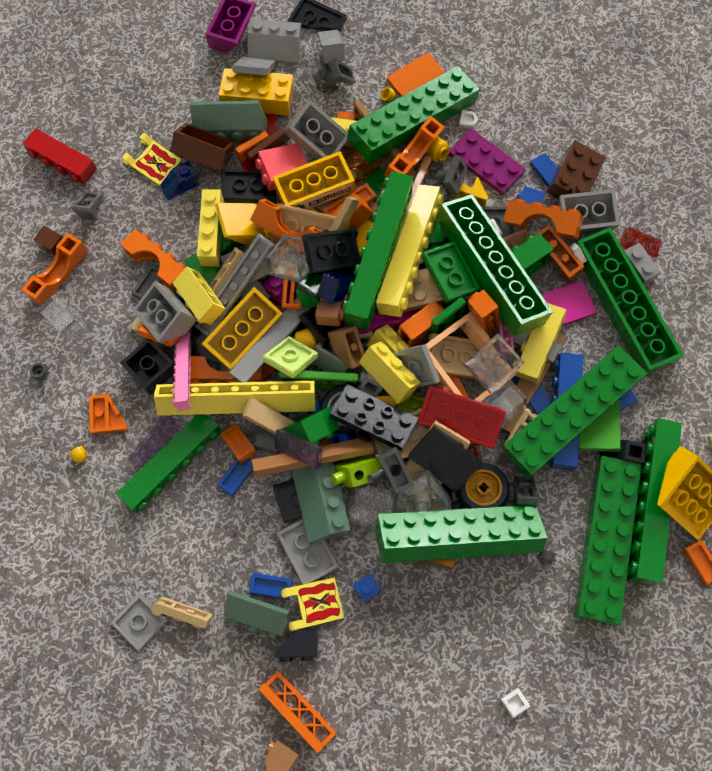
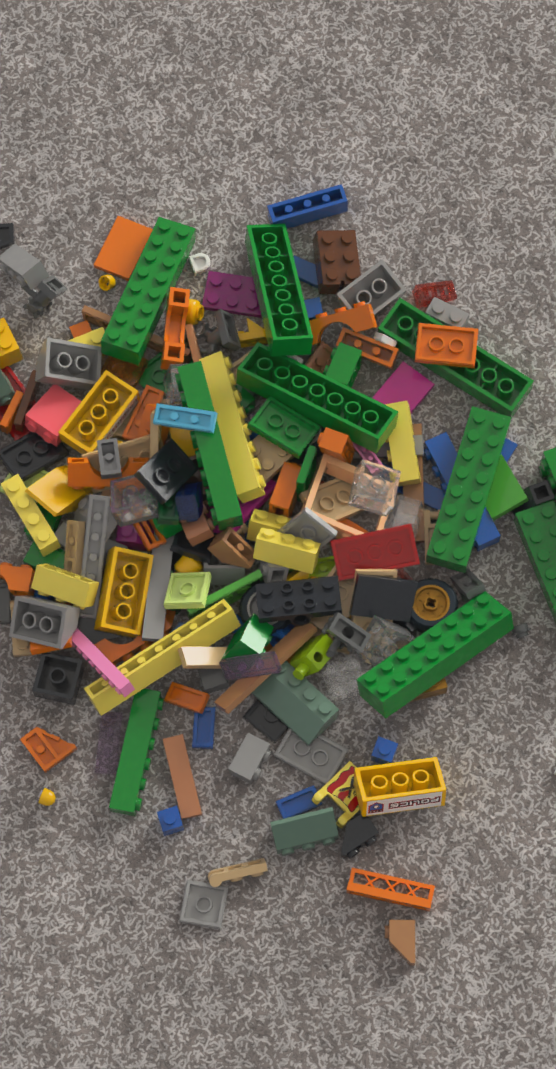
camera: 30 degrees left, 0 degrees up
none -> flat silver slope [97,438,122,479]
none -> medium azure tile [153,403,218,434]
none -> blue brick [157,806,184,836]
none -> nougat tile [163,734,202,820]
none -> light grey brick [228,733,272,784]
none -> green brick [245,223,313,357]
none -> blue brick [267,184,348,229]
none -> yellow brick [353,757,446,817]
none -> orange tile [415,323,478,368]

